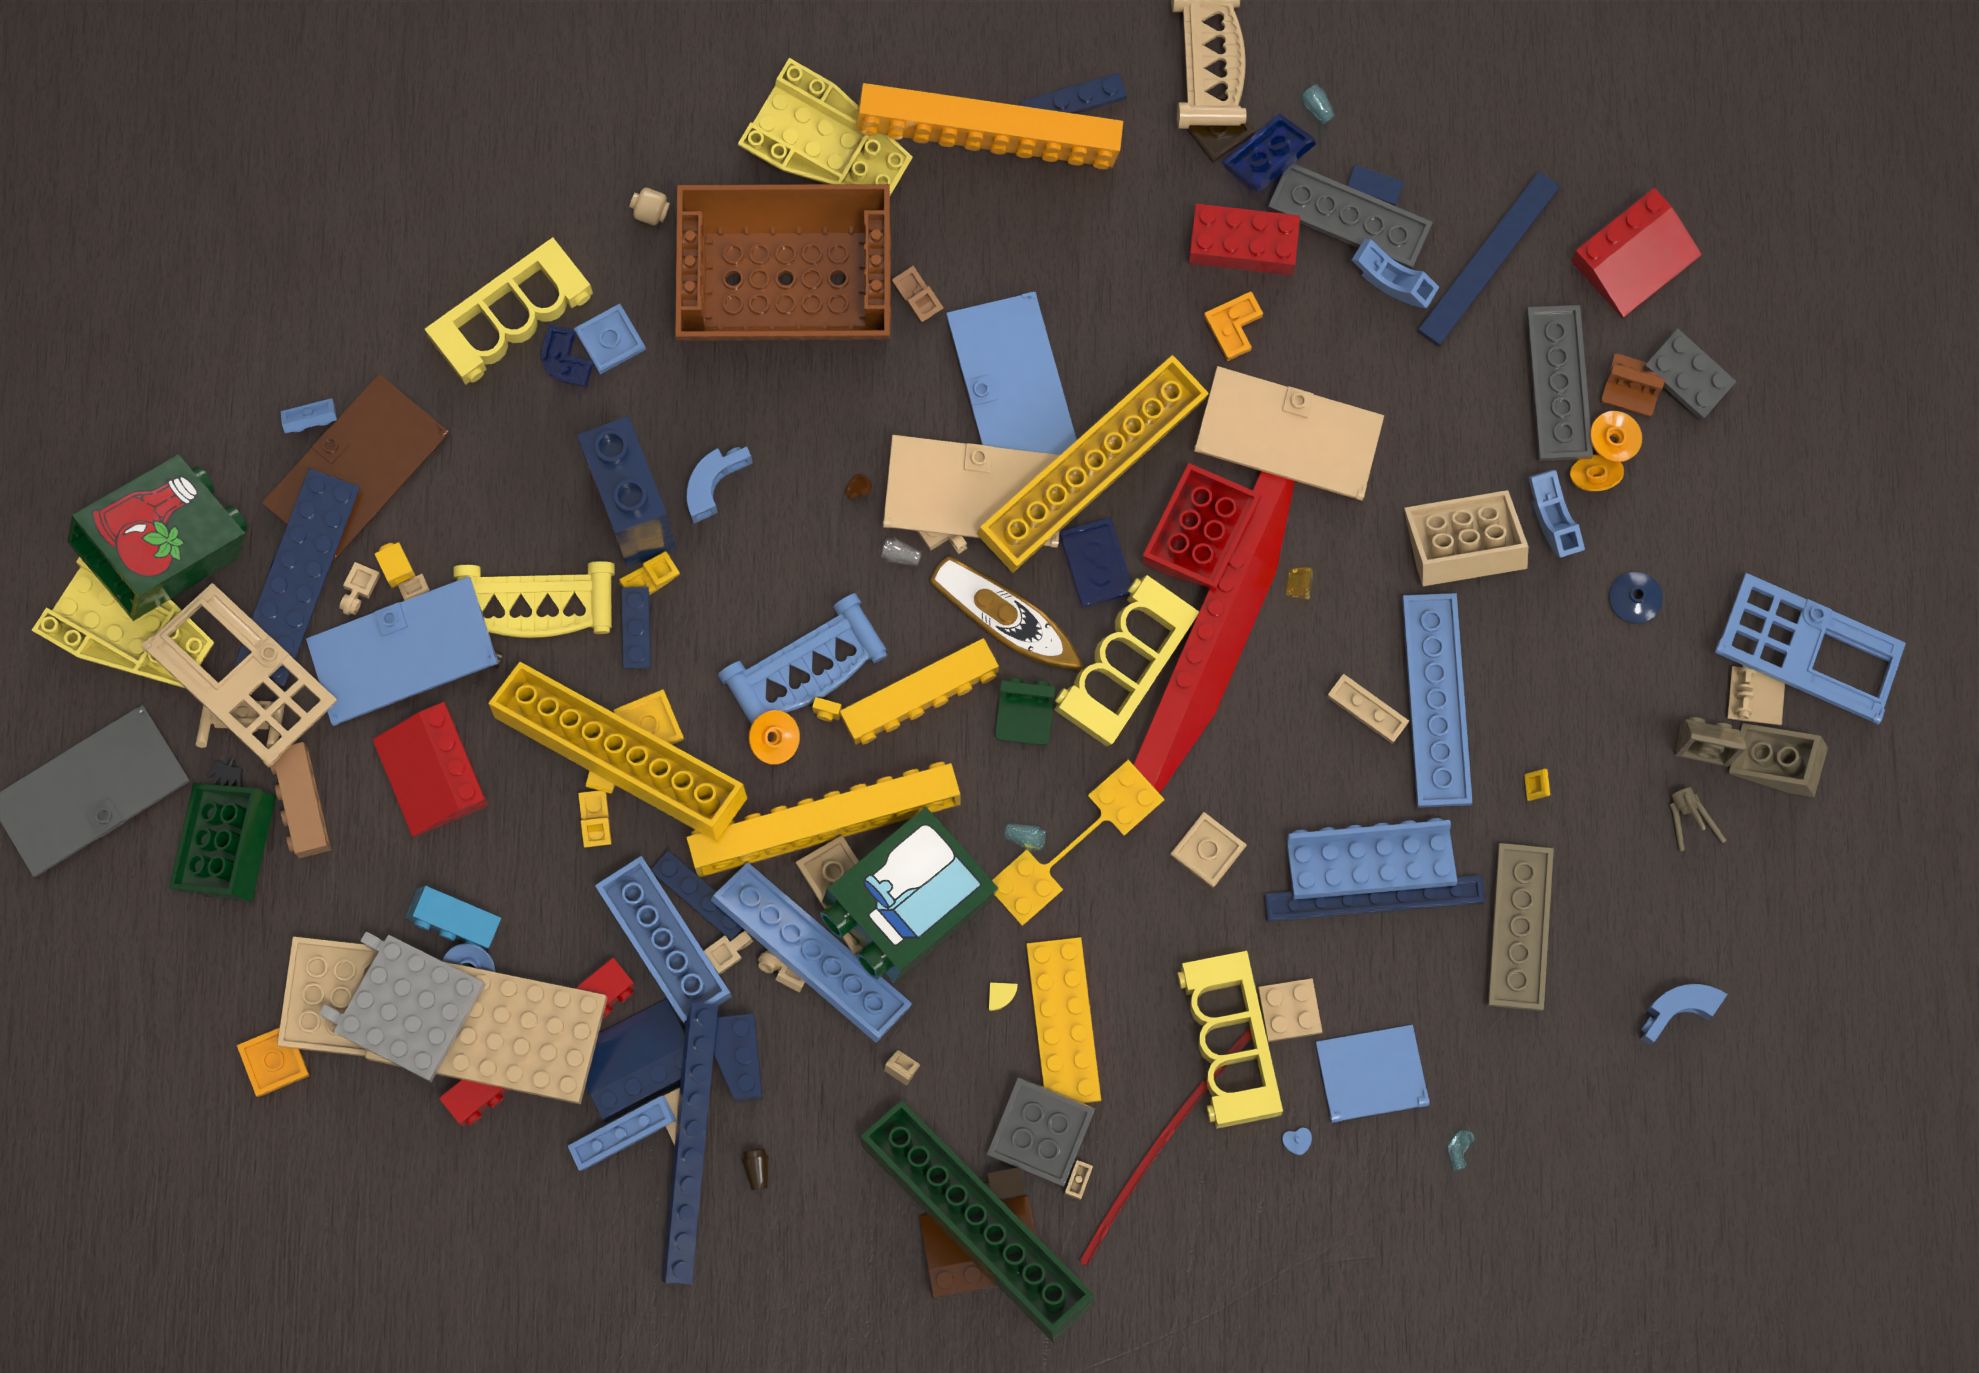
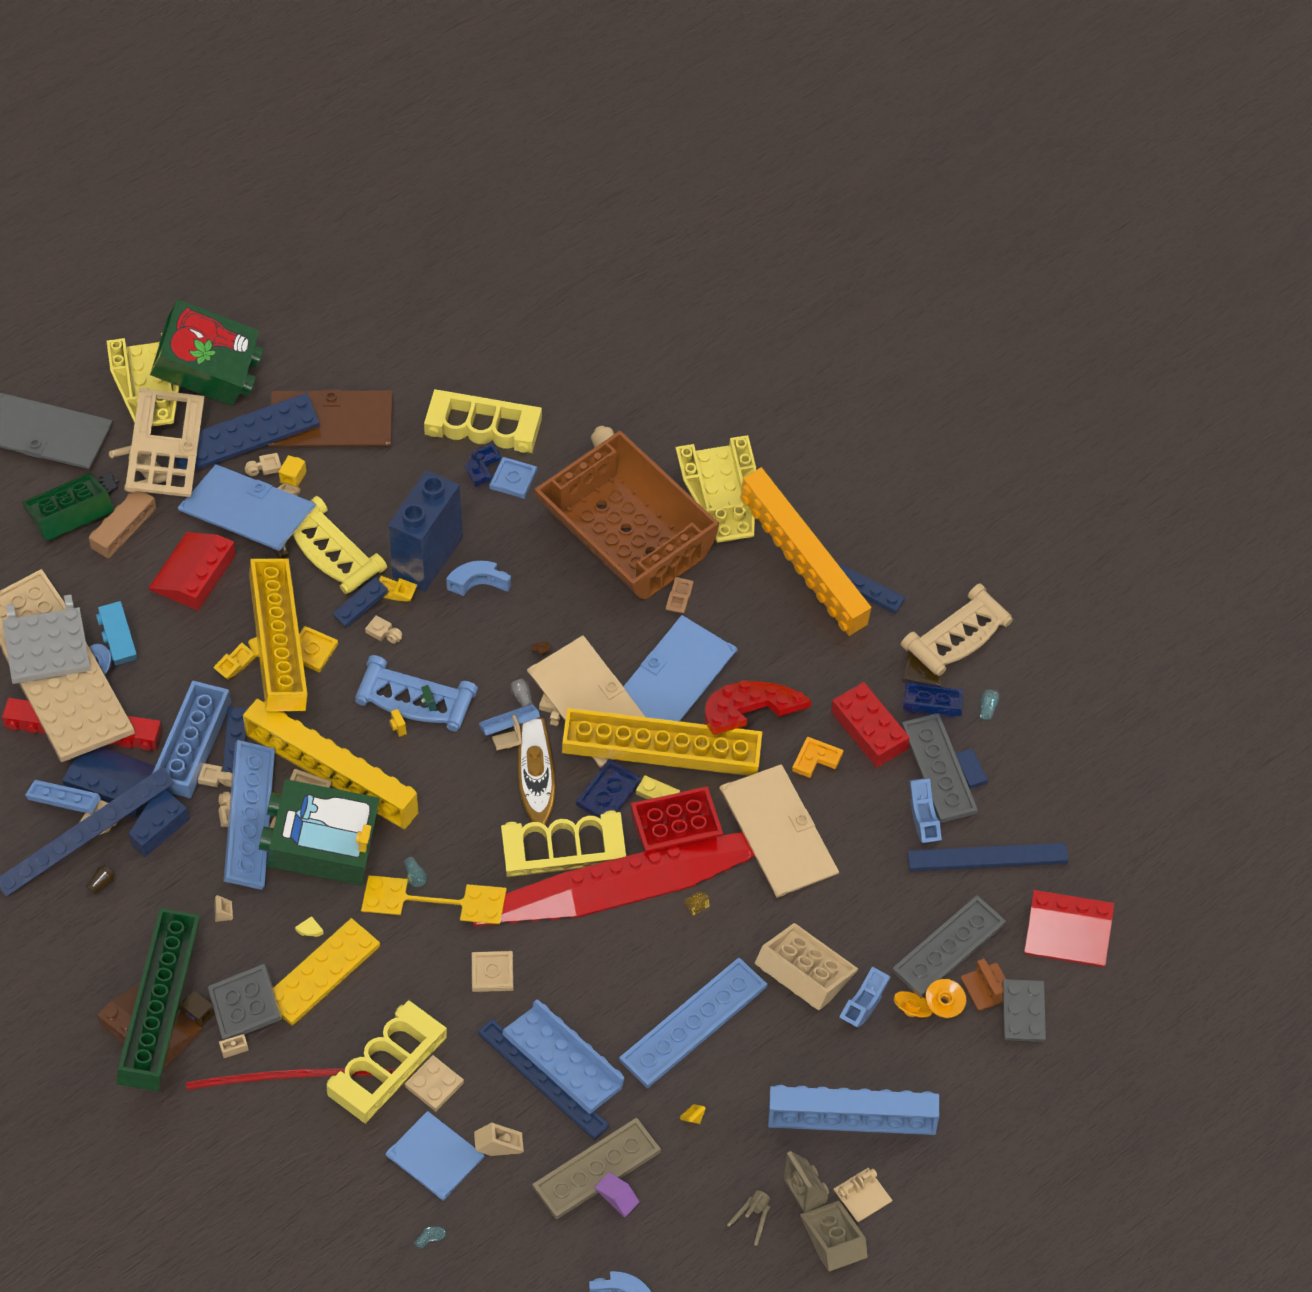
camera: 50 degrees right, 20 degrees down
medium blue plate [281,398,337,433] -> none
light orange dish [749,710,800,764] -> none
yellow brick [840,638,999,745] -> none
dark green bracket [995,678,1055,746] -> none
medium blue piece [1282,1127,1312,1155] -> none
tan plate [1327,674,1409,744] -> none
dark blue dish [1609,571,1663,624] -> none
medium blue door [1715,573,1906,725] -> none
none -> yellow plate [355,824,371,853]
none -> tan plate [365,615,402,644]
none -> dark green plate [420,685,437,712]
none -> tan slope [474,1123,524,1156]
none -> medium blue tile [479,704,540,736]
none -> tan bracket [492,715,522,750]
none -> medium lavender slope [594,1172,639,1218]
none -> light yellow plate [636,776,680,799]
none -> red plate [704,680,811,735]
none -> medium blue brick [768,1085,939,1135]

